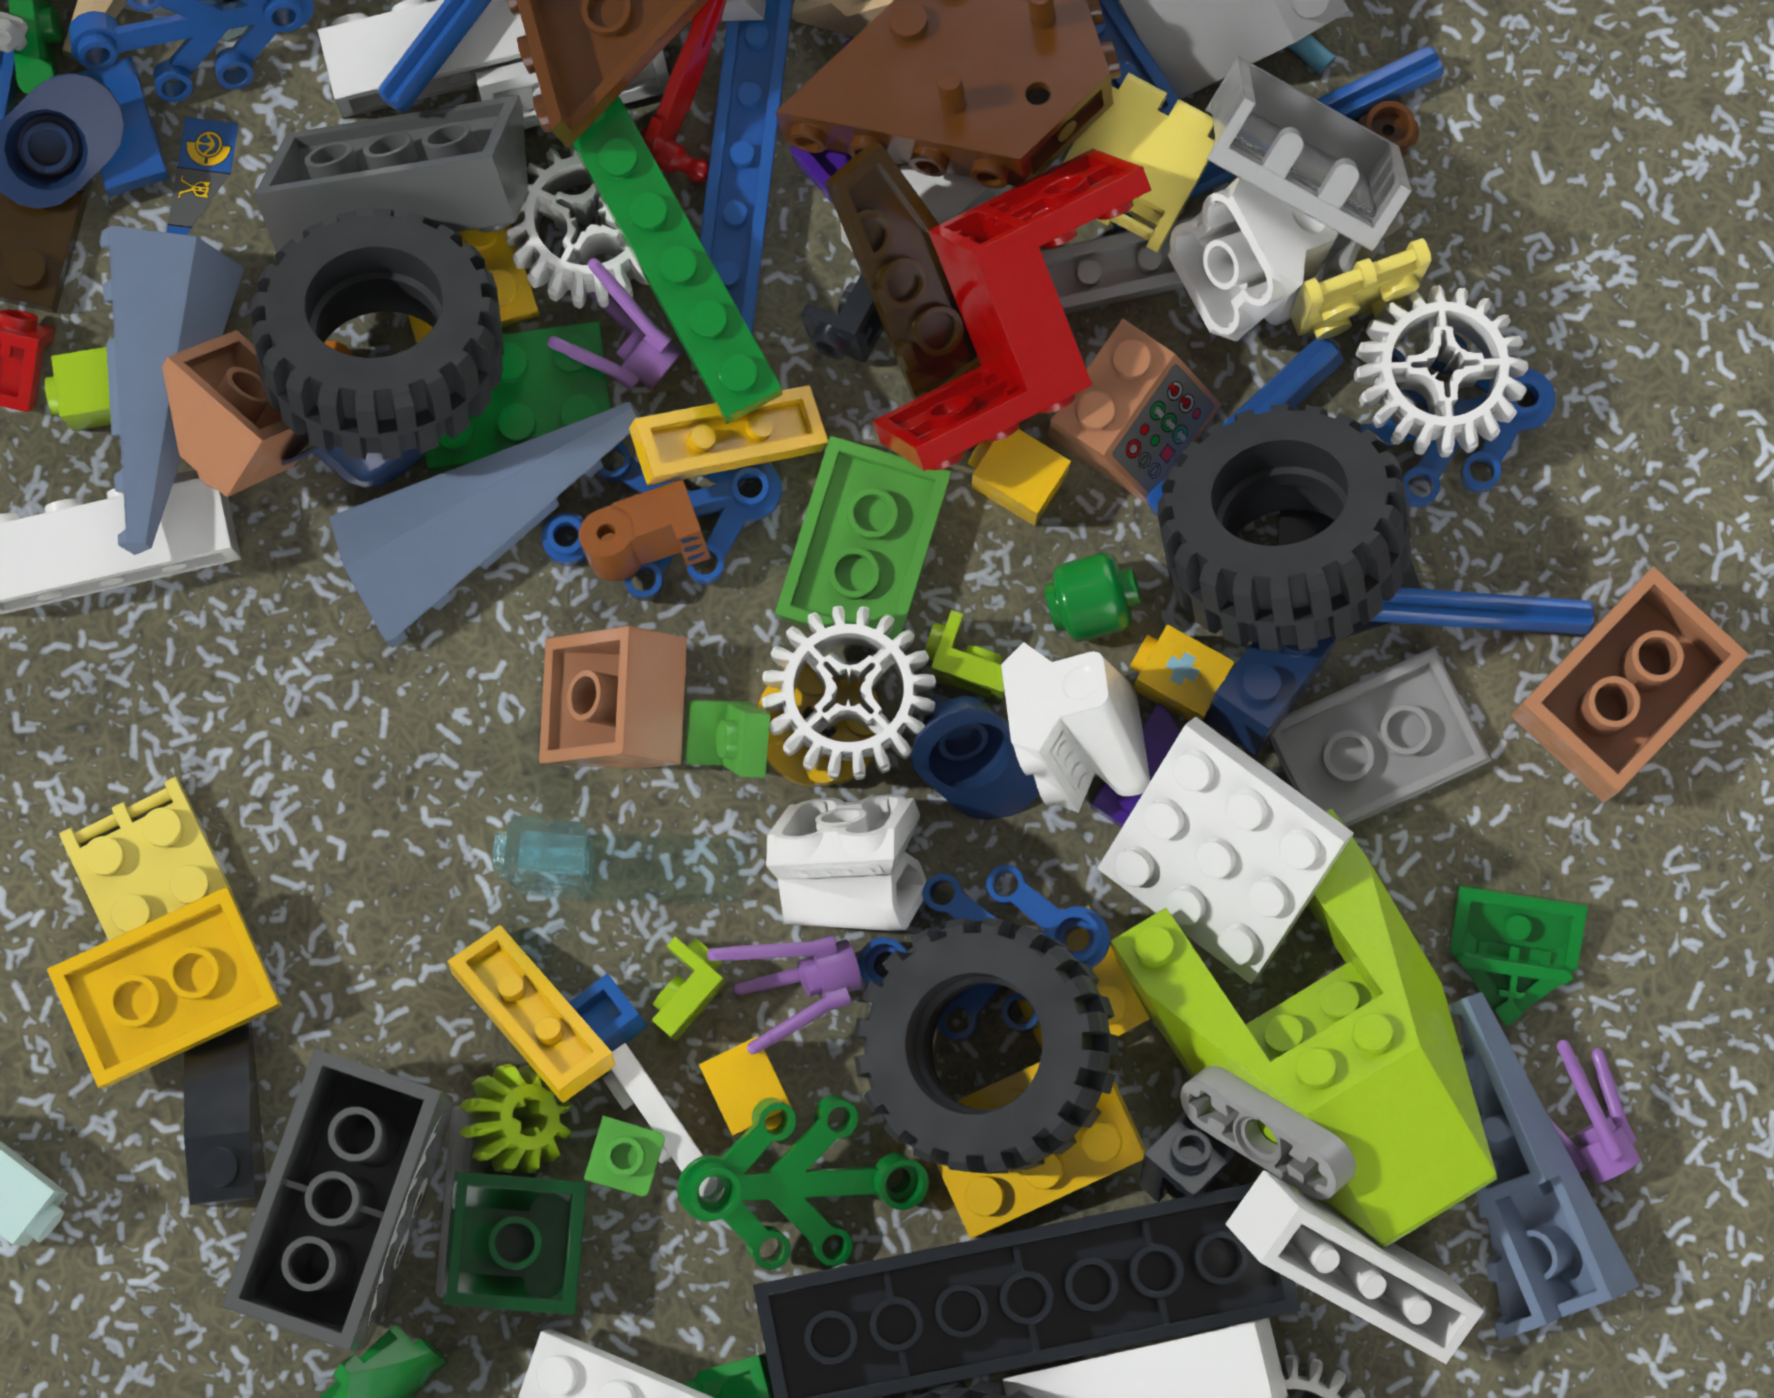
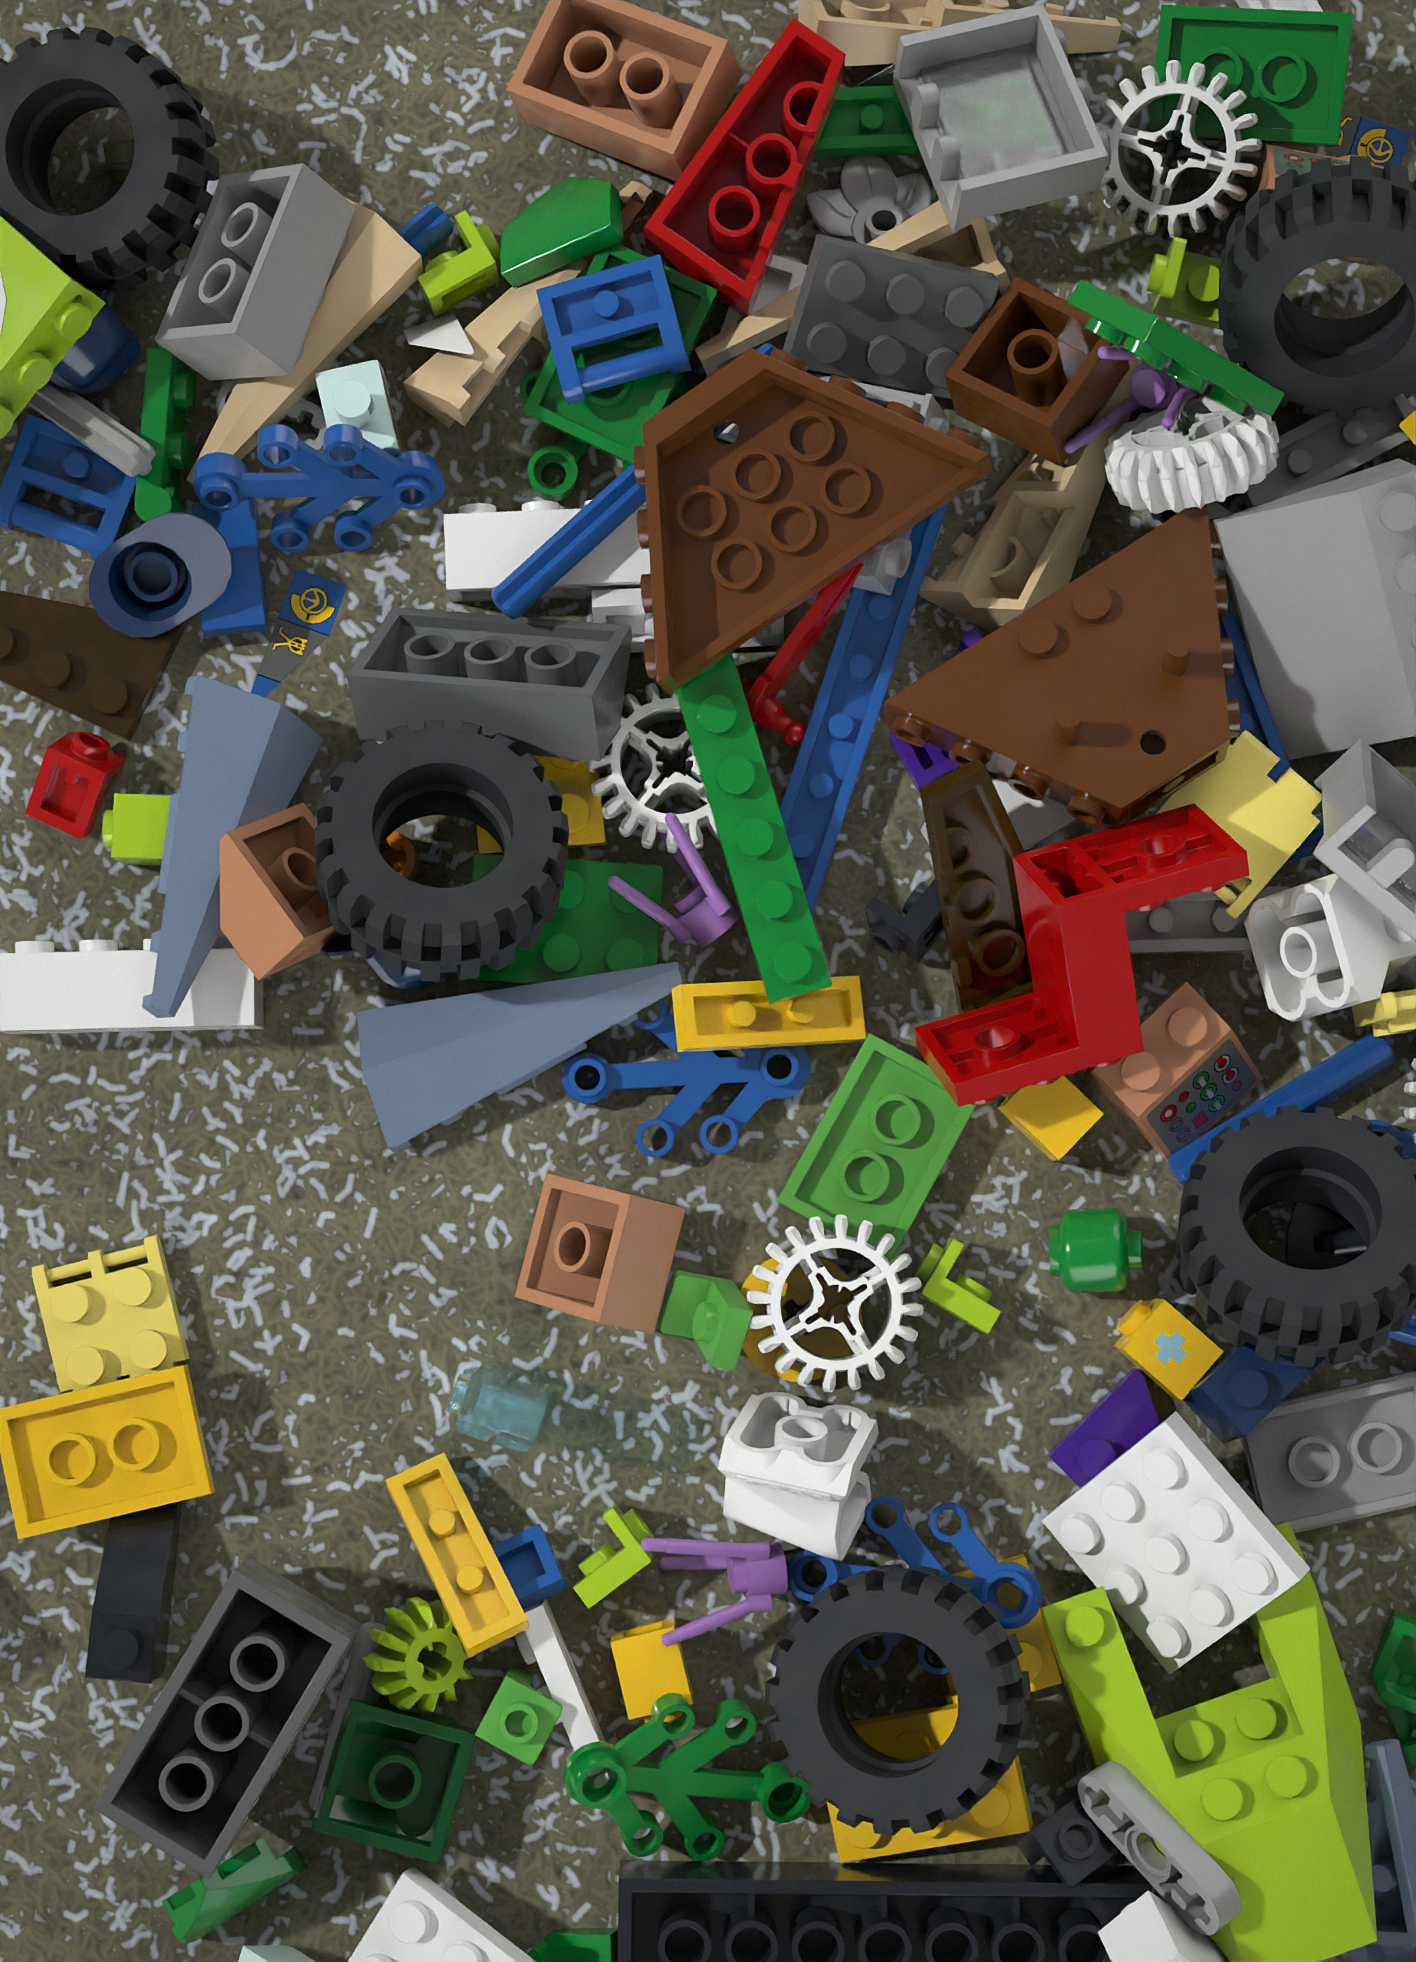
camera: 10 degrees right, 5 degrees up
dark orange leg [579,479,711,582] -> none
dark blue piece [911,696,1040,820] -> none
white piece [1001,642,1150,813] -> none

